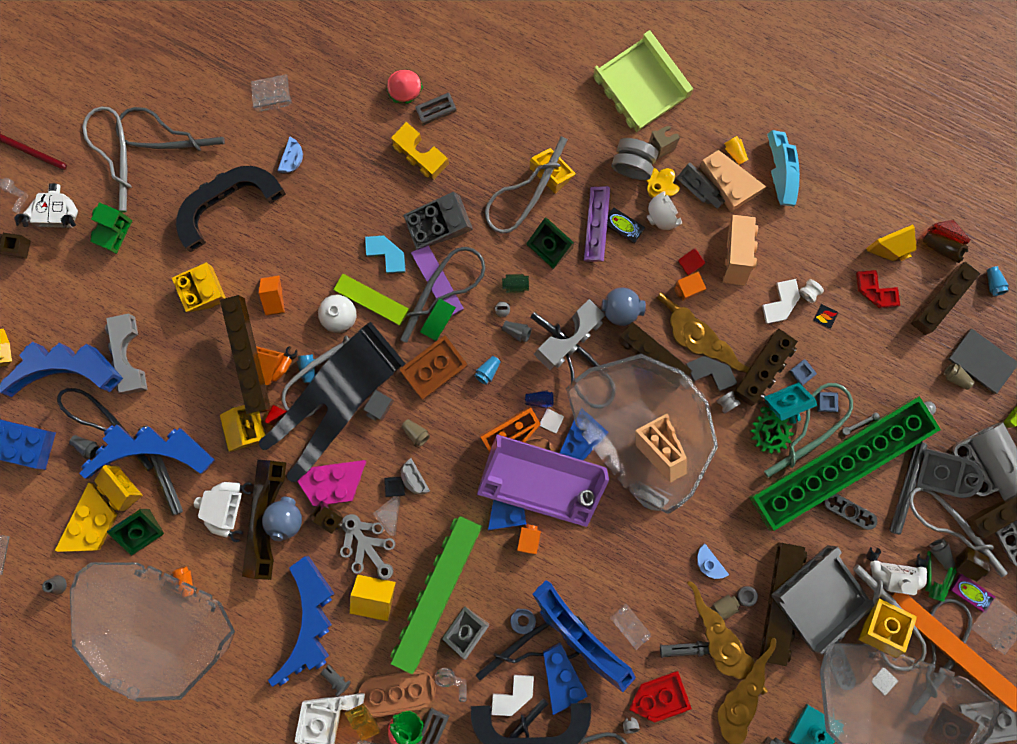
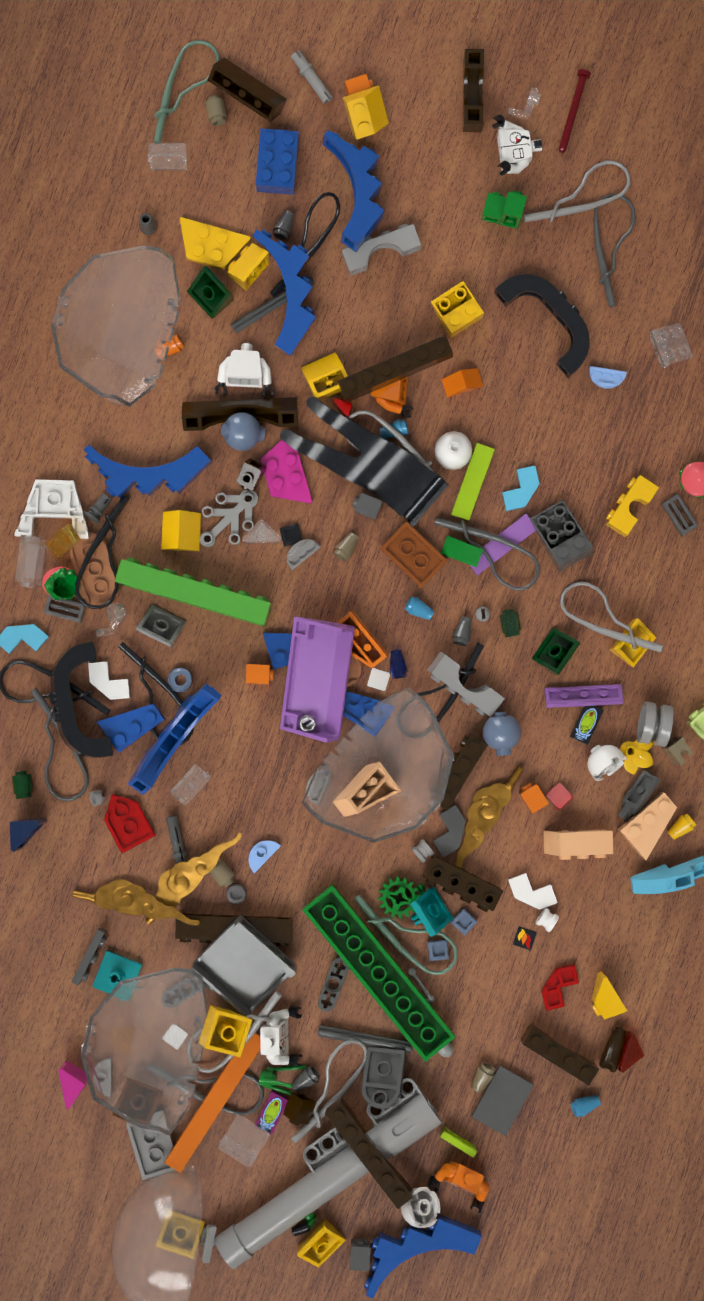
camera: 75 degrees right, 5 degrees up
none -> black piece [75,495,129,609]

